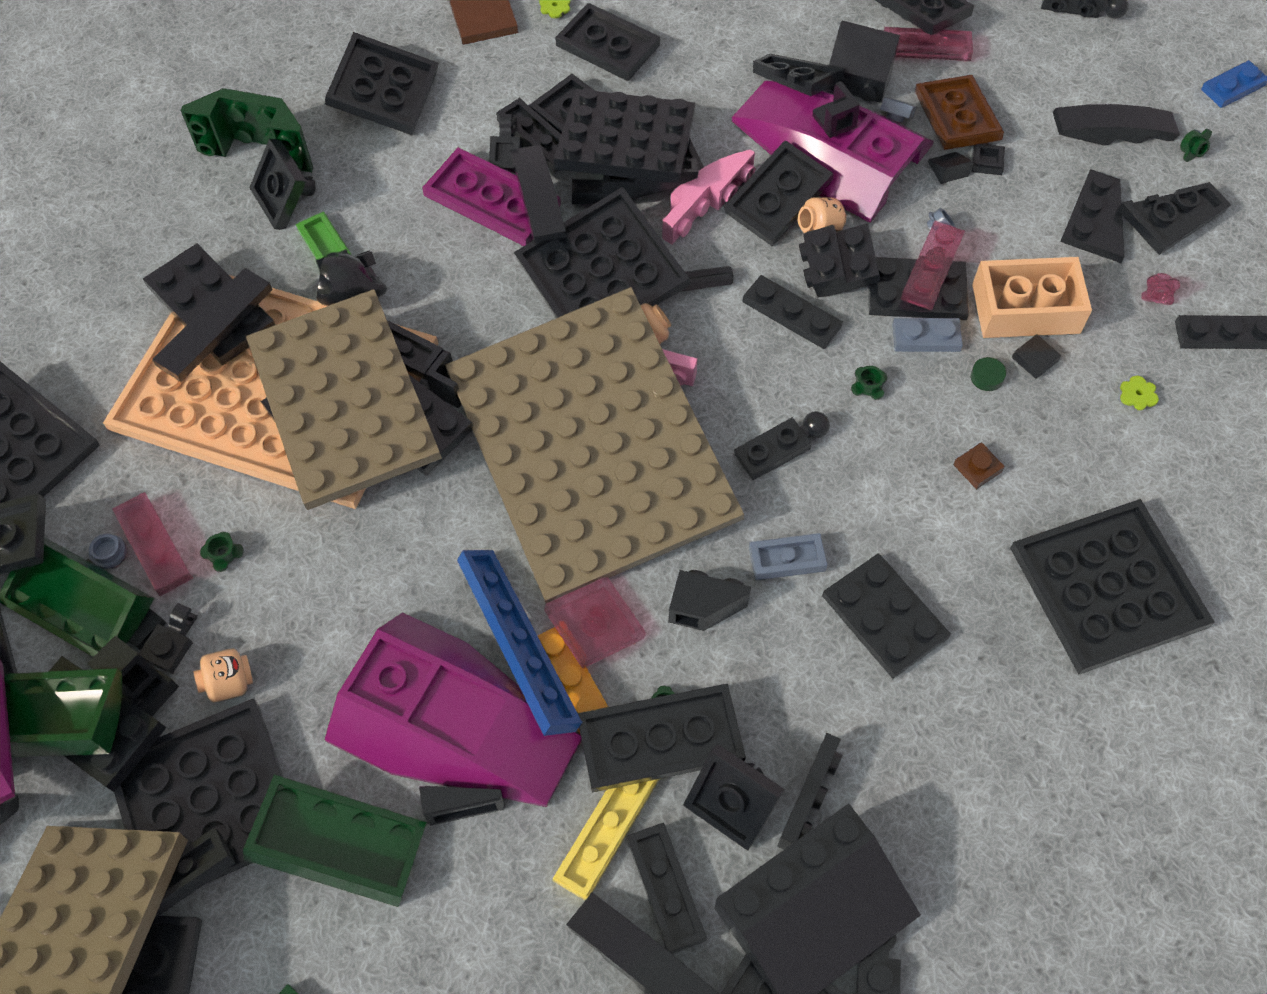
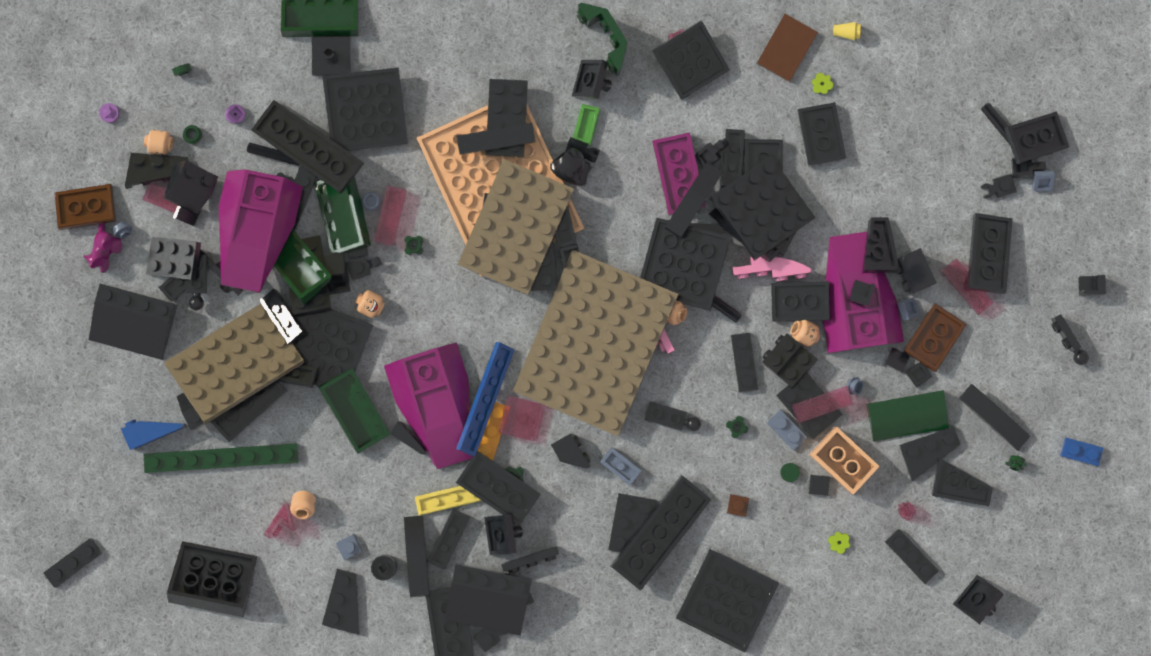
camera: 50 degrees right, 25 degrees up
none -> plate [260,288,305,344]
none -> black plate [610,475,712,591]
none -> dark green slope [866,390,949,442]

